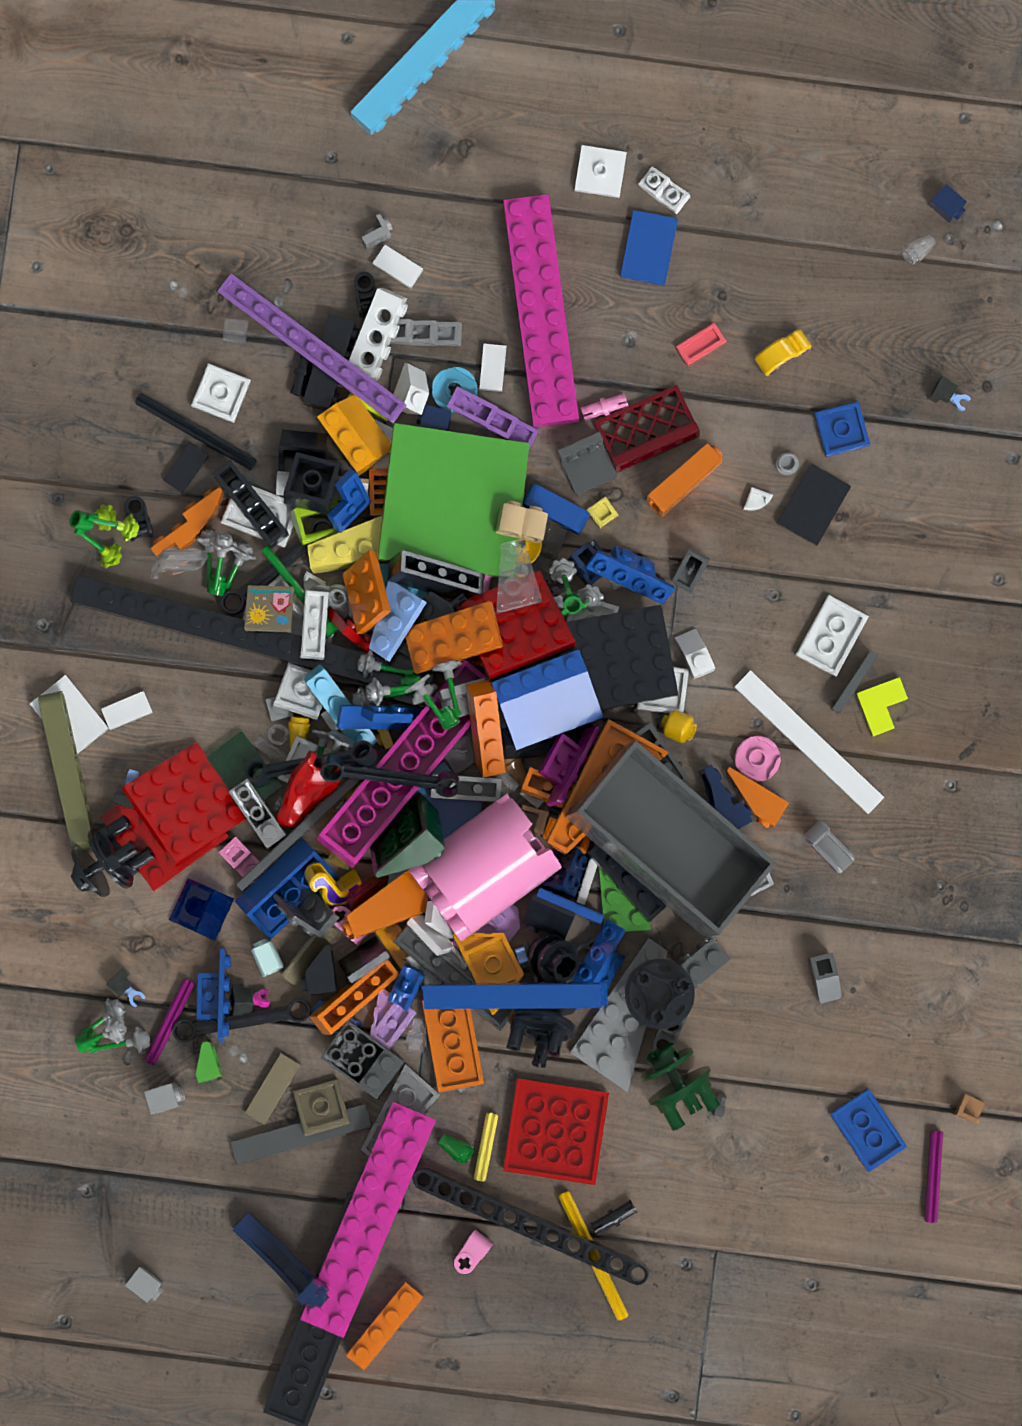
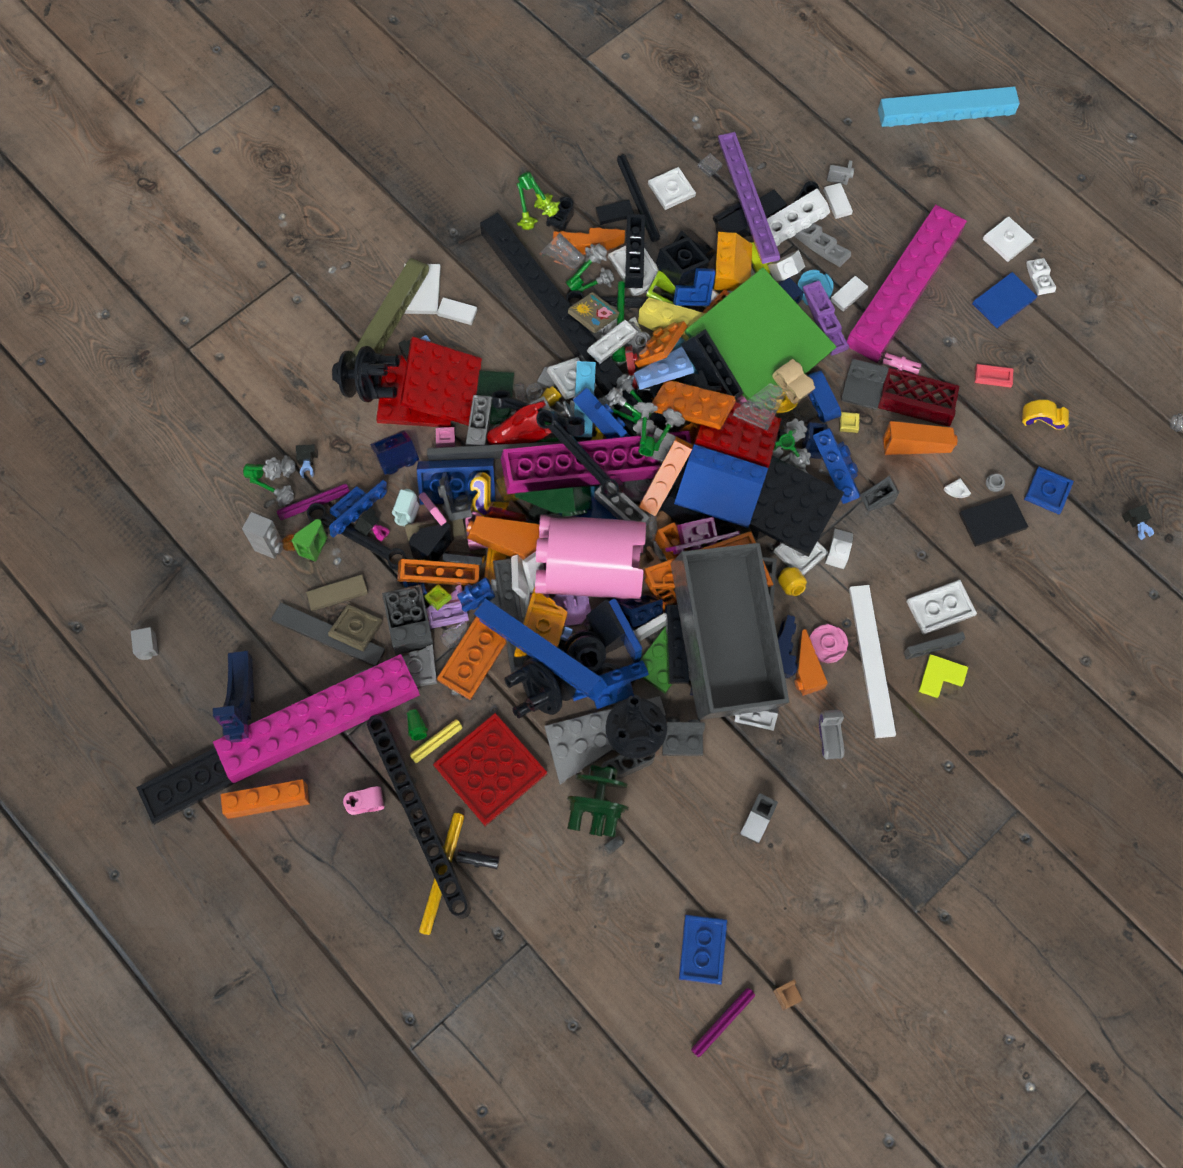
camera: 40 degrees right, 15 degrees down
none -> clear orange plate [282,534,296,551]
none -> bright pink tile [418,492,446,526]
none -> lime tile [424,584,452,611]

